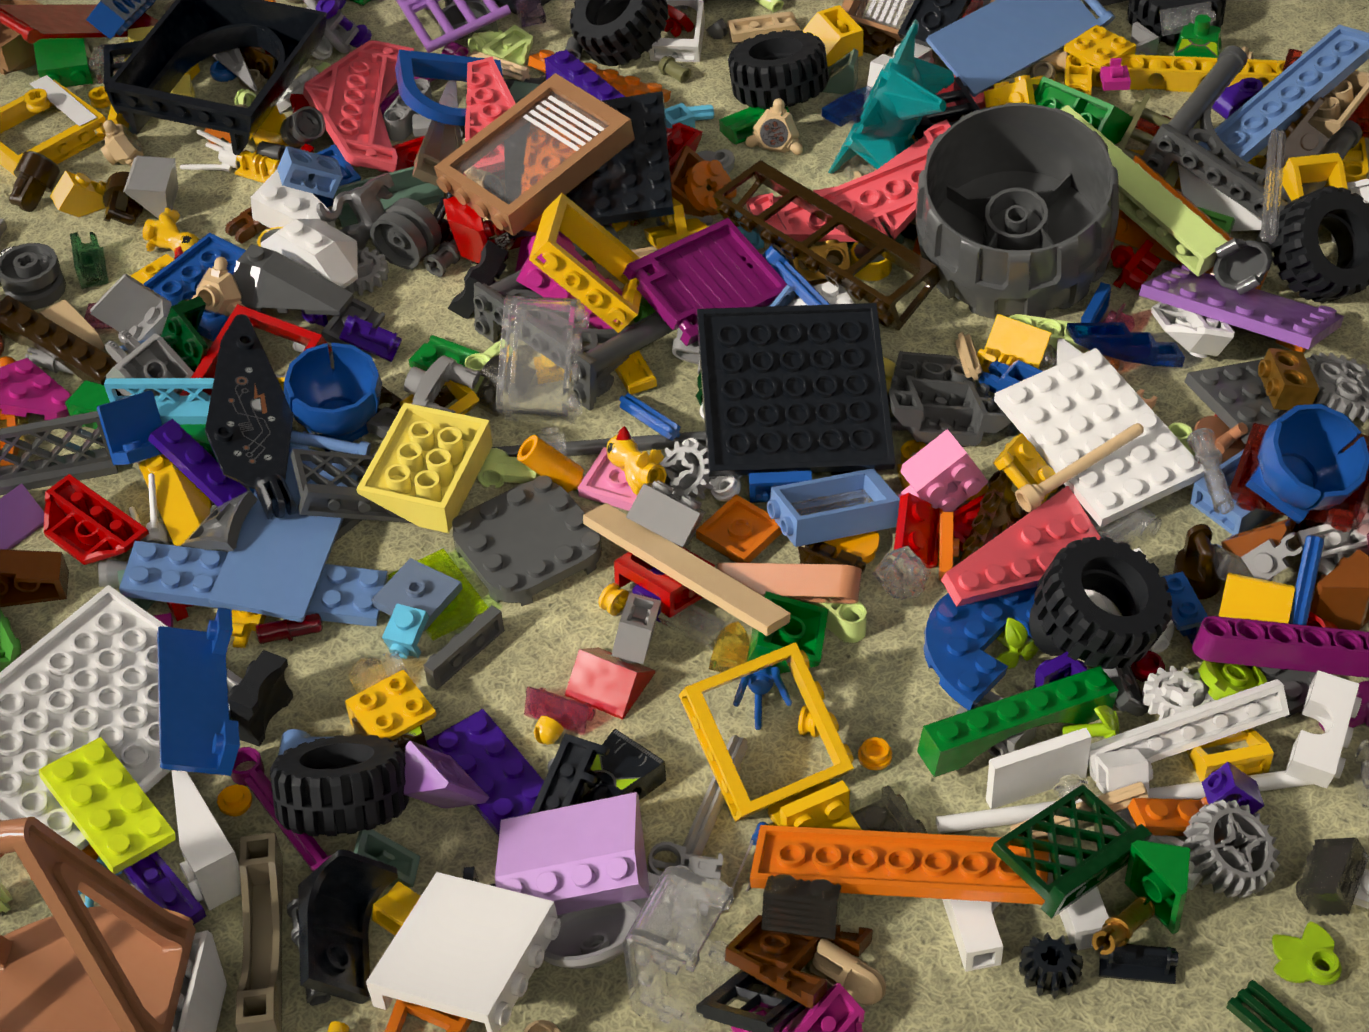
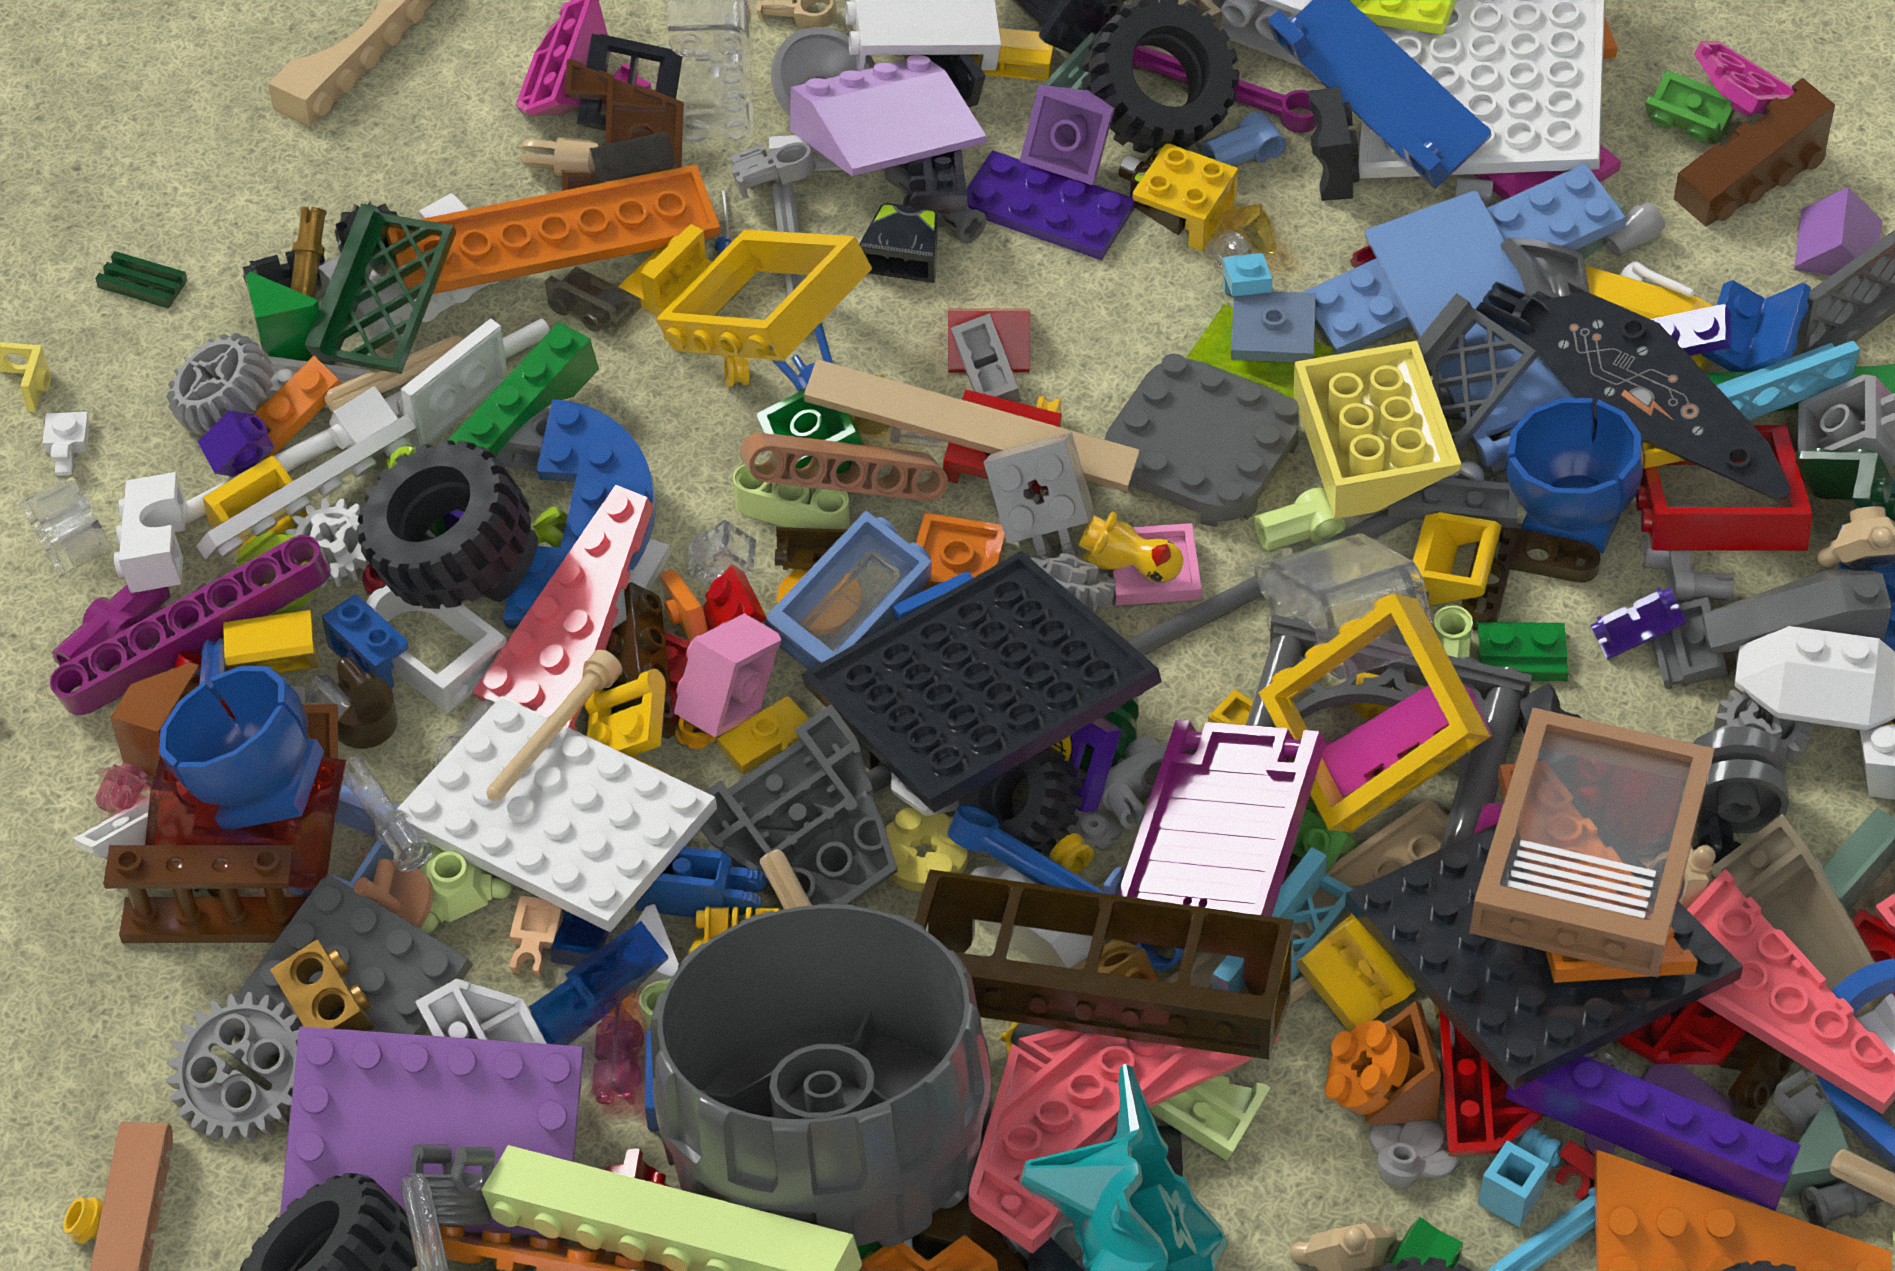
camera: 150 degrees right, 5 degrees up
red wedge [44,474,149,565] -> none
light orange plate [217,784,253,817] -> none
flat silver animal [316,173,394,250] -> none
light grey connector [404,355,480,413] -> none
dark grey plate [423,605,505,690] -> none
light orange brick [517,435,584,493] -> none
clear pink hinge [524,686,596,736] -> none
yellow hinge [534,716,564,745] -> none
blue axle [619,393,681,441] -> none
light orange plate [858,737,893,770] -> none
lime plate [1272,921,1342,985] -> none
clear smoke brick [1296,837,1369,916] -> none

